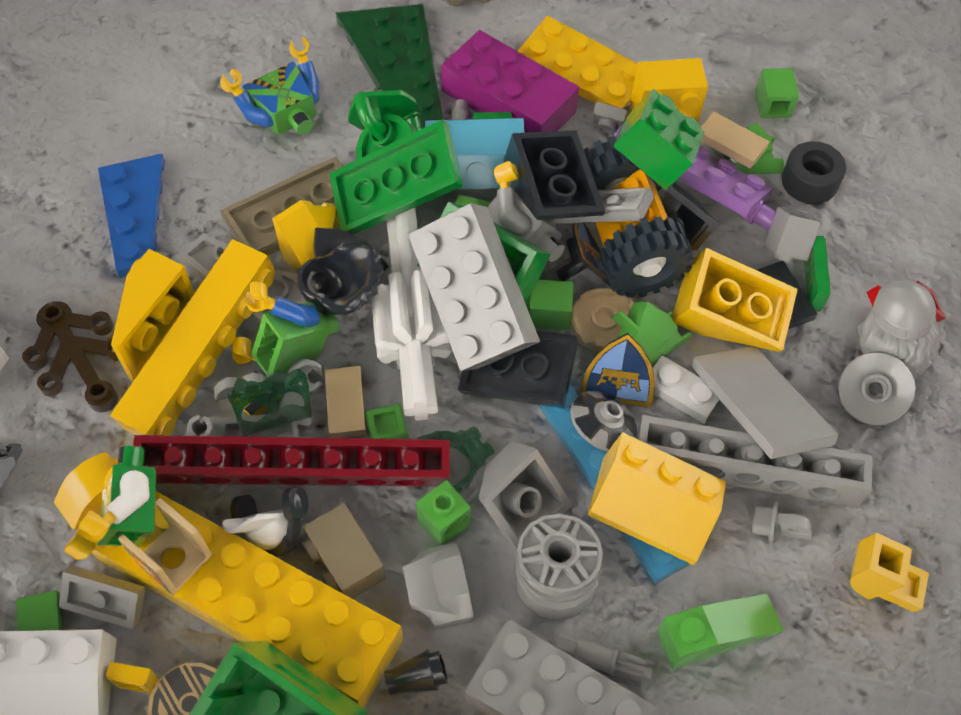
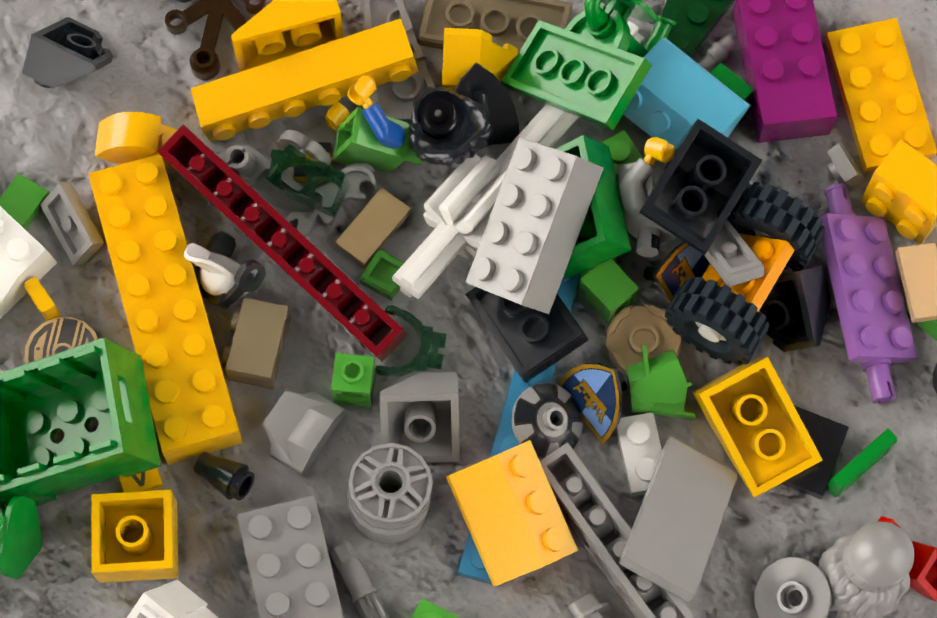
camera: 45 degrees right, 10 degrees up
torso [64,446,156,560] -> none
tan piece [118,498,212,595] -> none
green brick [613,89,704,190] -> none
light grey brick [765,207,821,263] -> none

